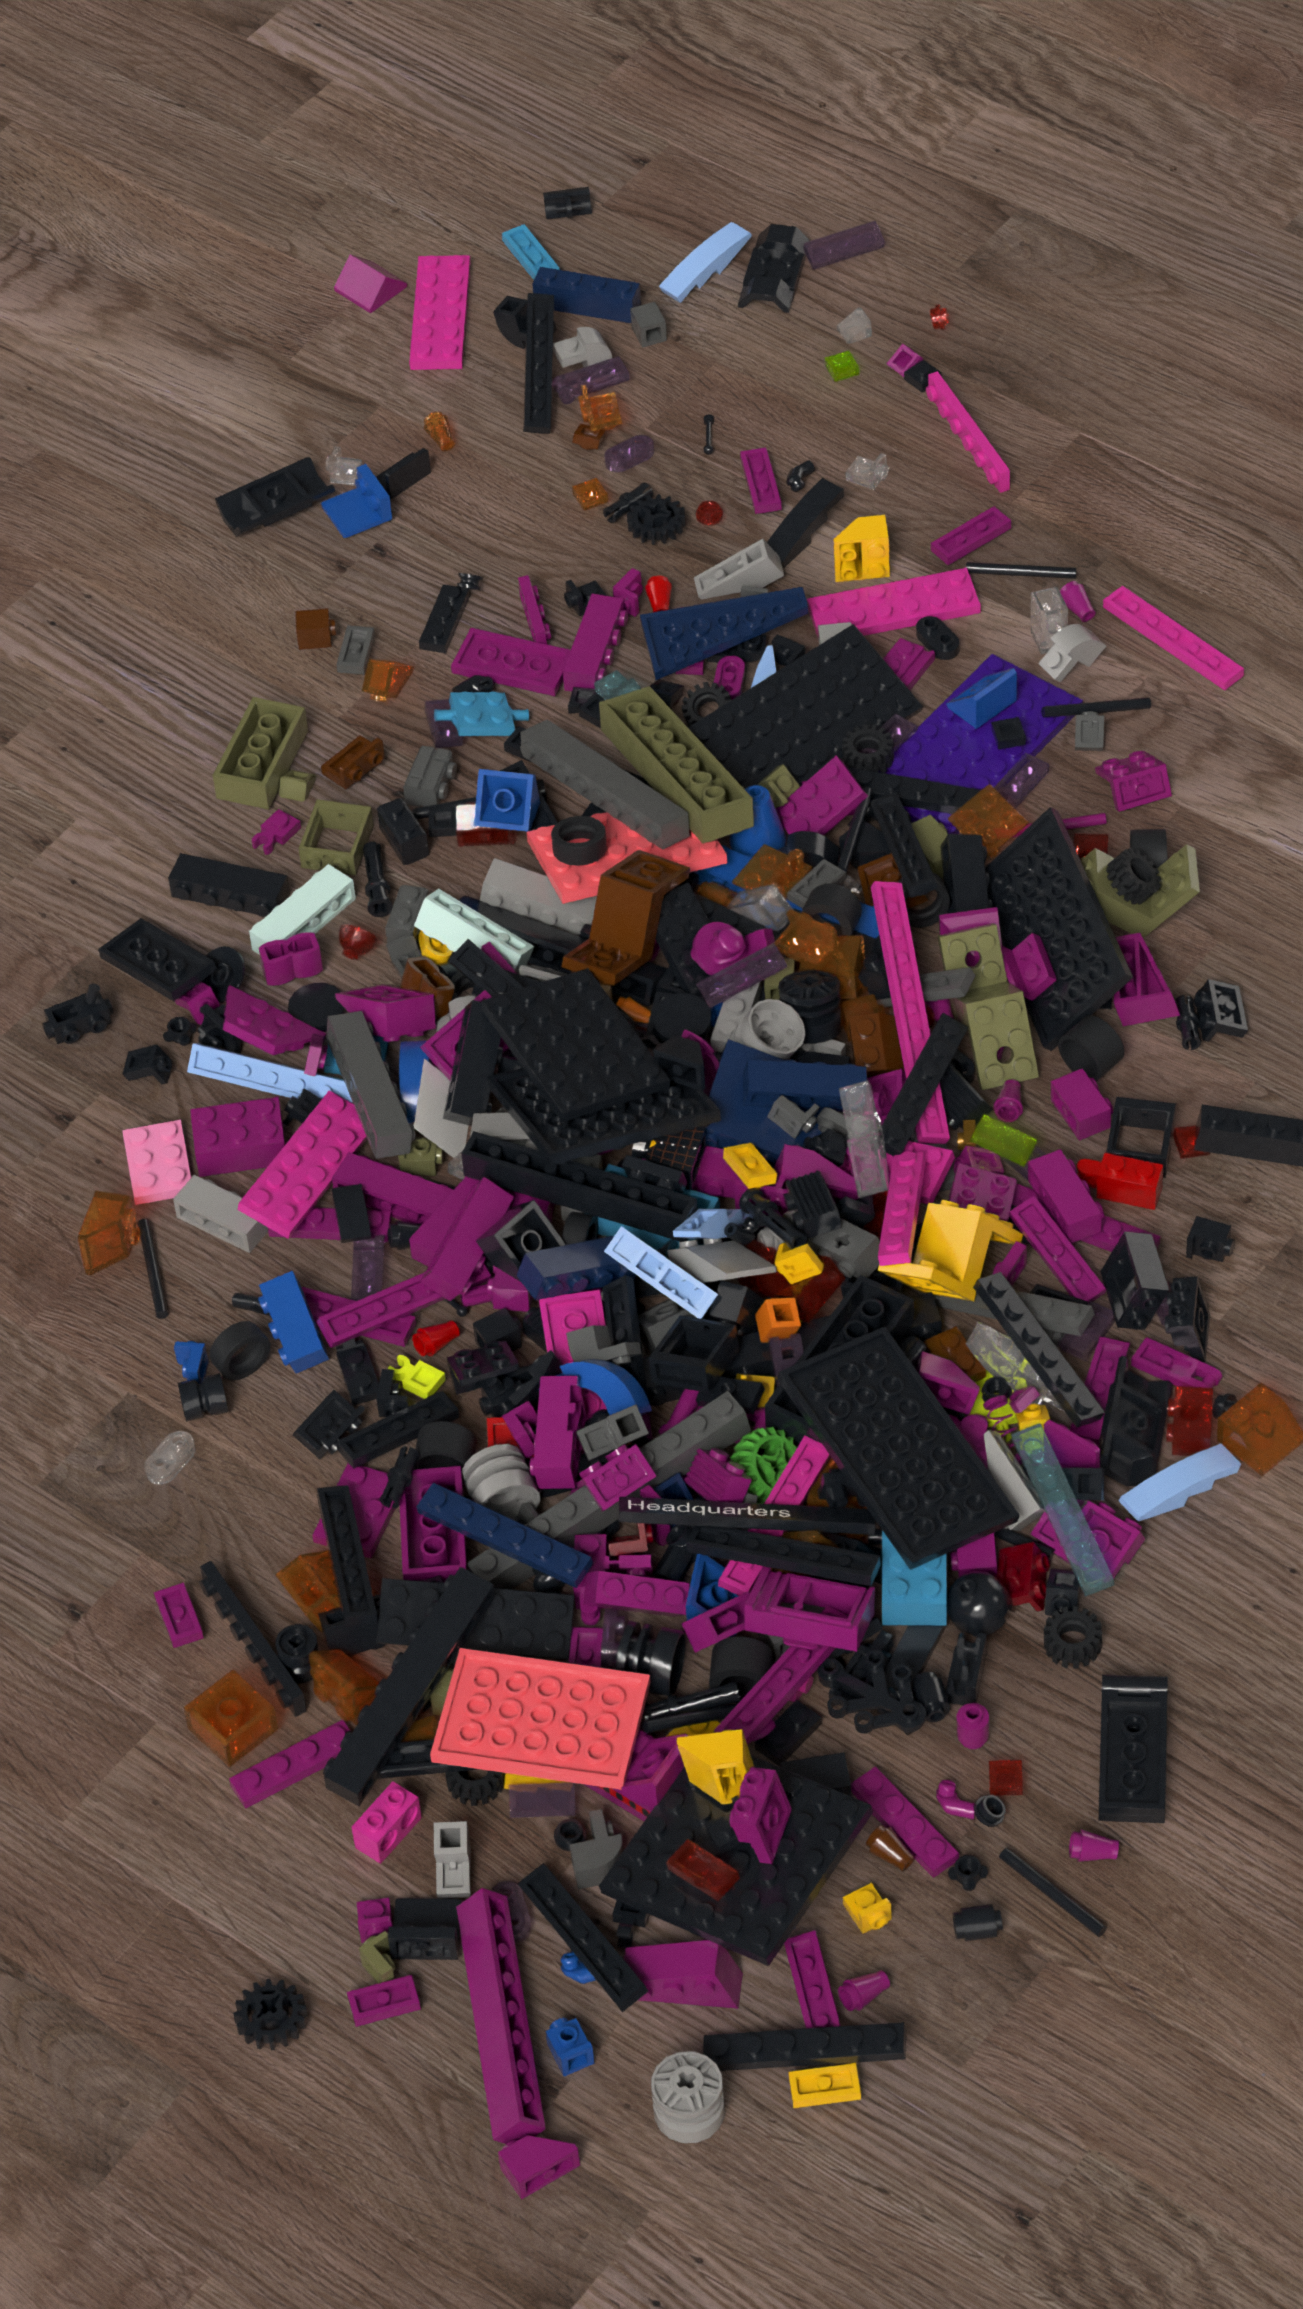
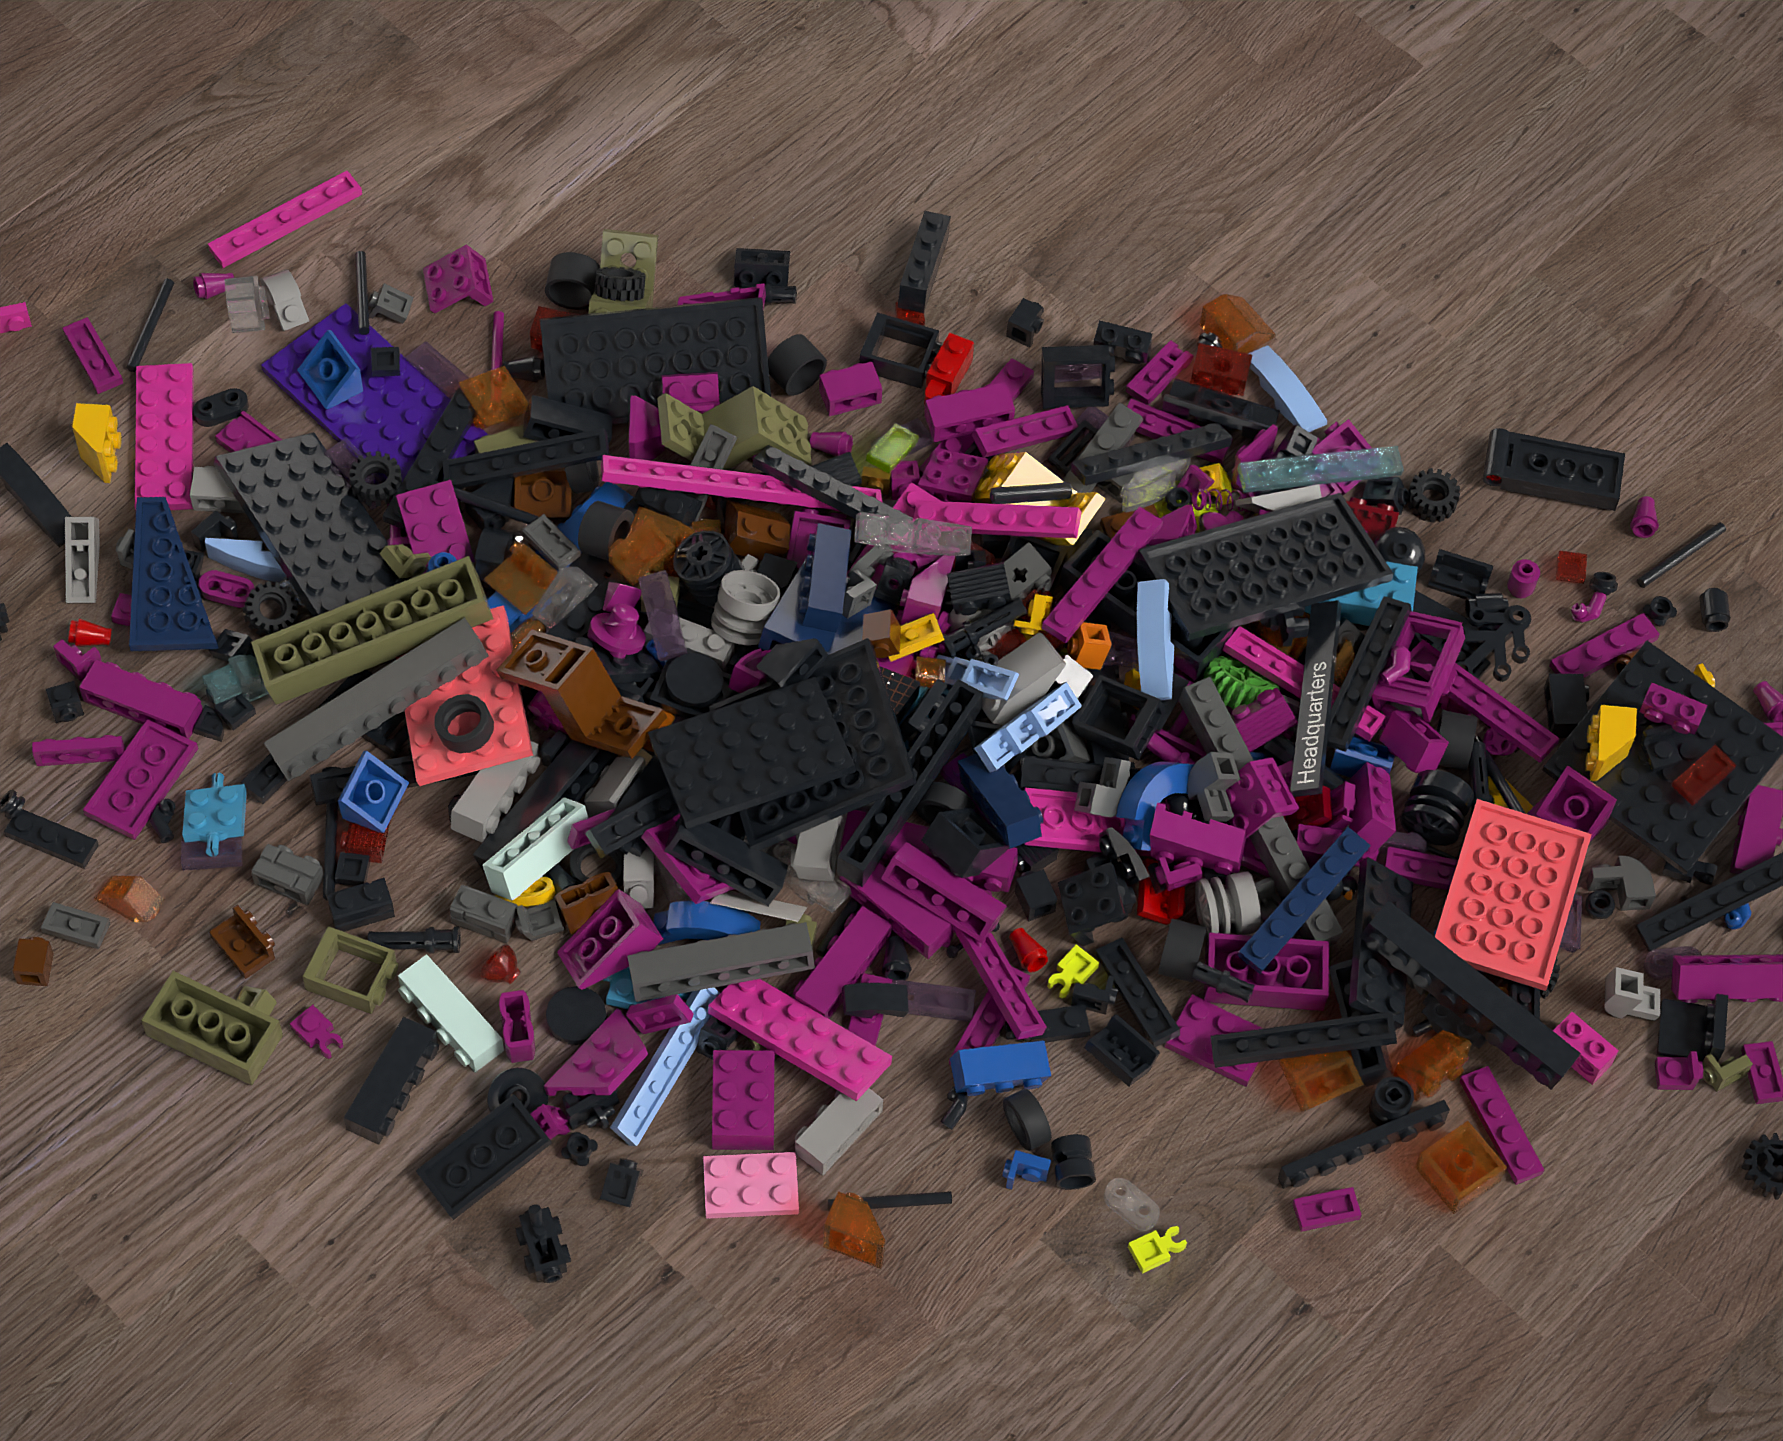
camera: 90 degrees left, 10 degrees up
none -> reddish brown brick [862,609,901,658]
none -> clear orange plate [915,656,946,687]
none -> black axle [990,482,1072,504]
none -> magenta plate [1042,506,1163,644]
none -> neon yellow plate [1128,1226,1187,1274]
none -> light blue slope [1137,579,1174,700]
none -> magenta arm [1380,646,1411,685]

